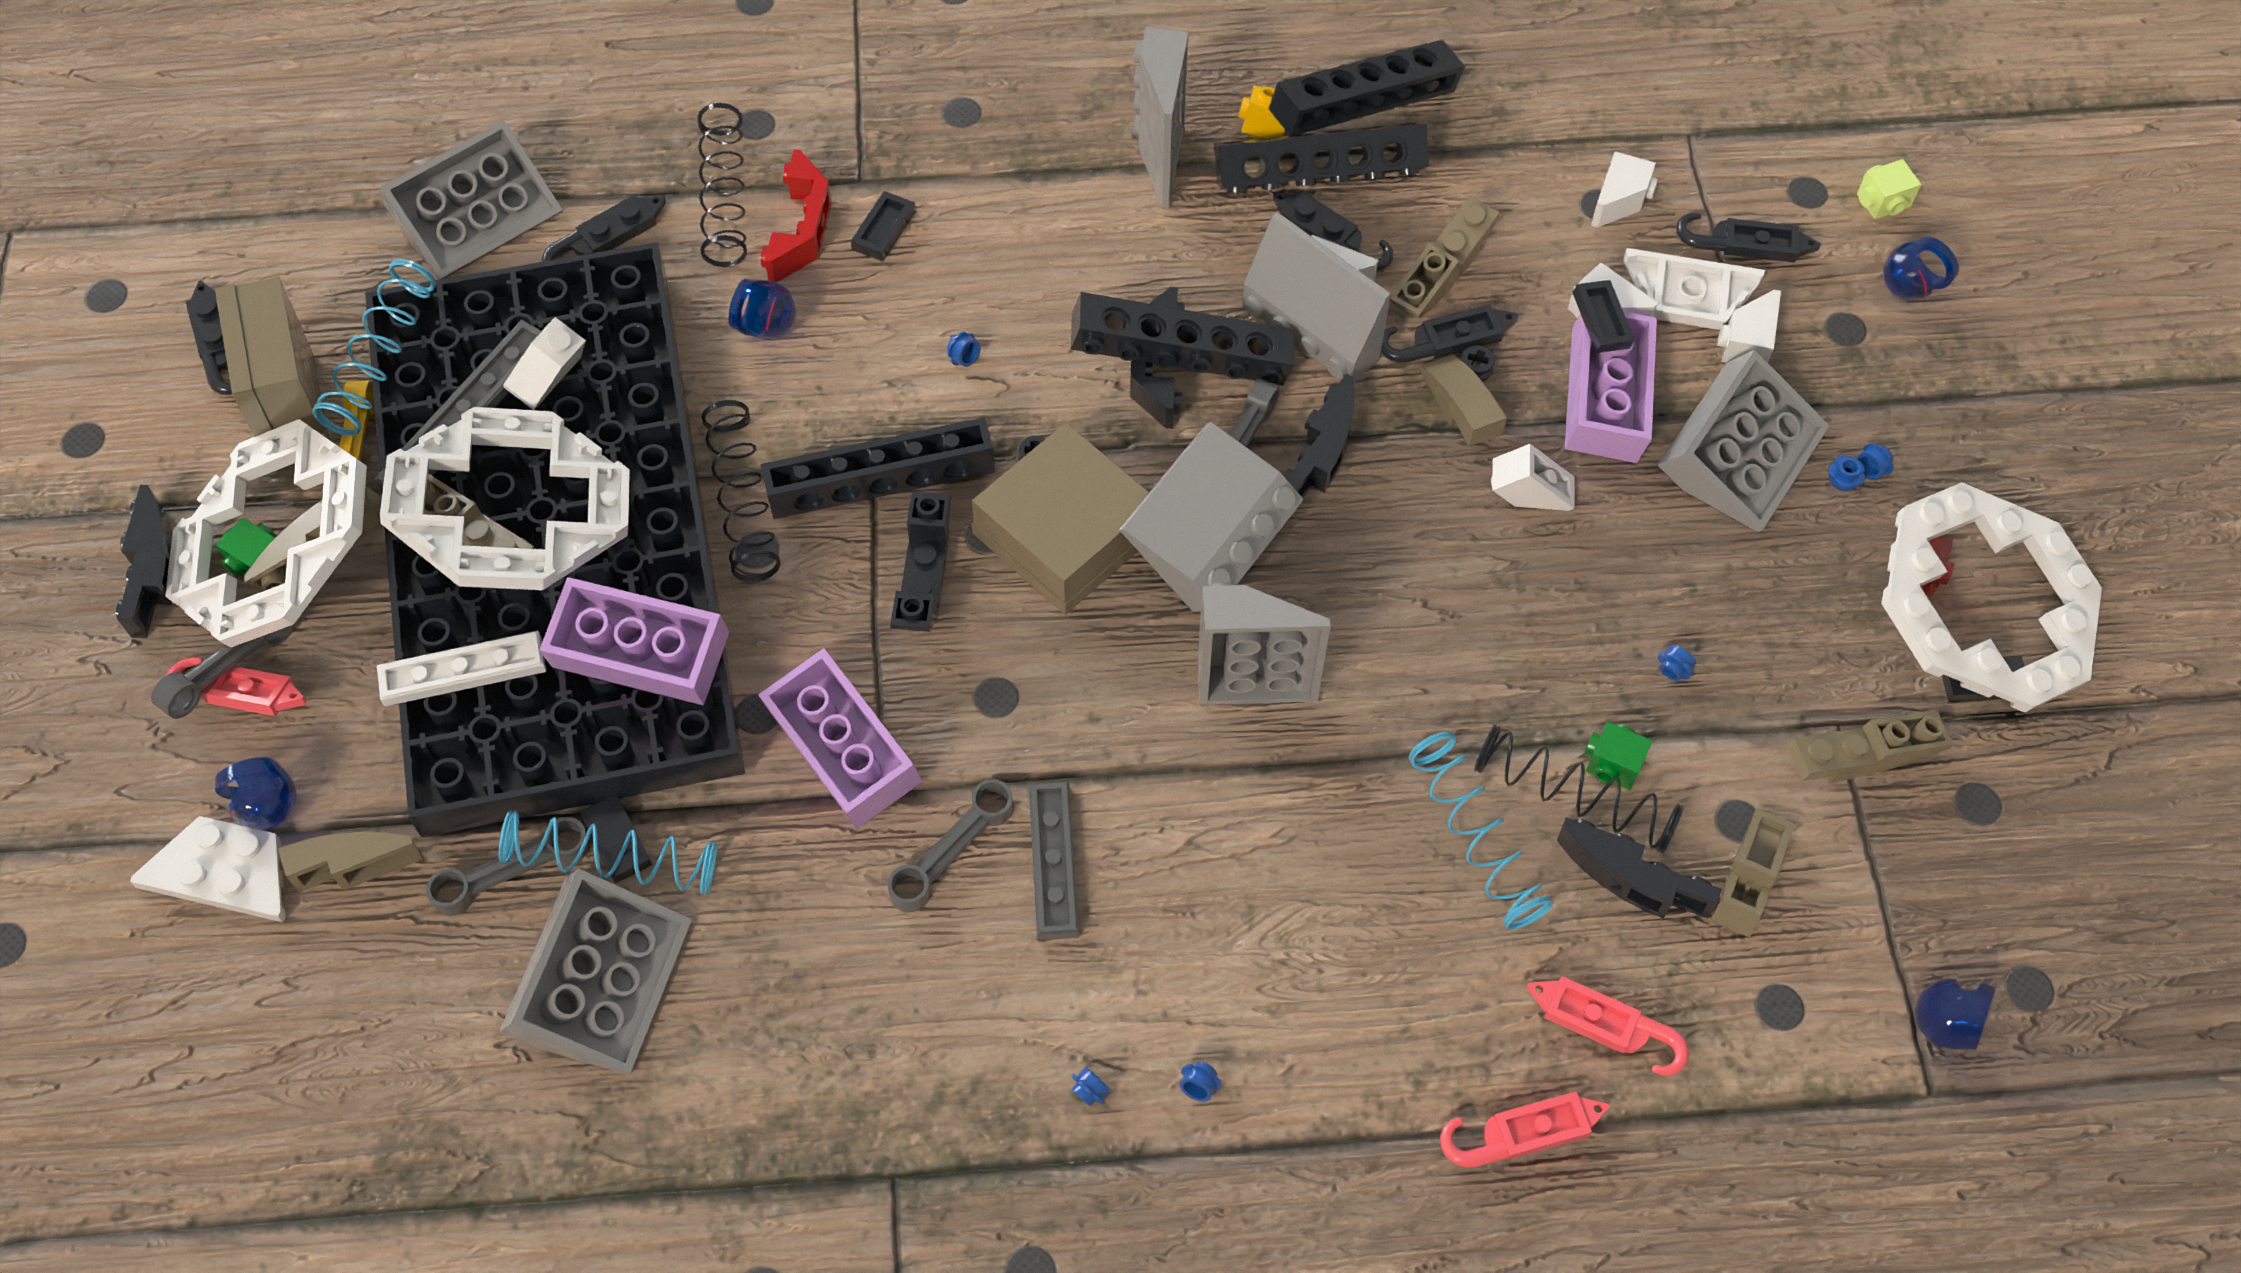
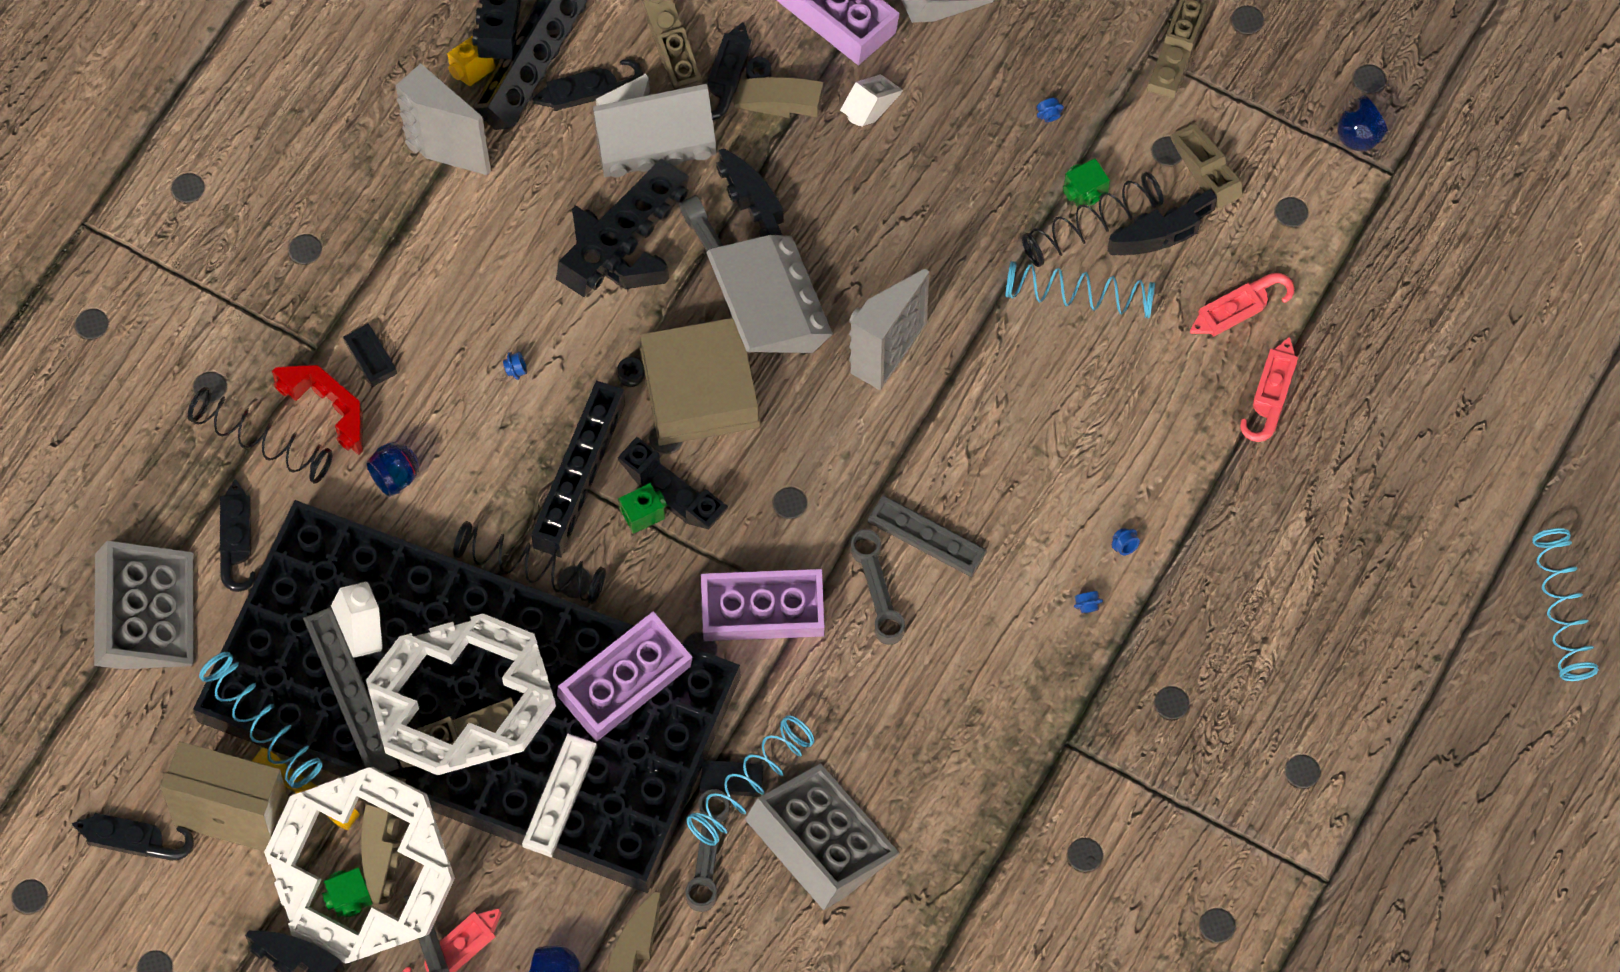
camera: 55 degrees left, 5 degrees up
none -> green brick [618,483,667,534]

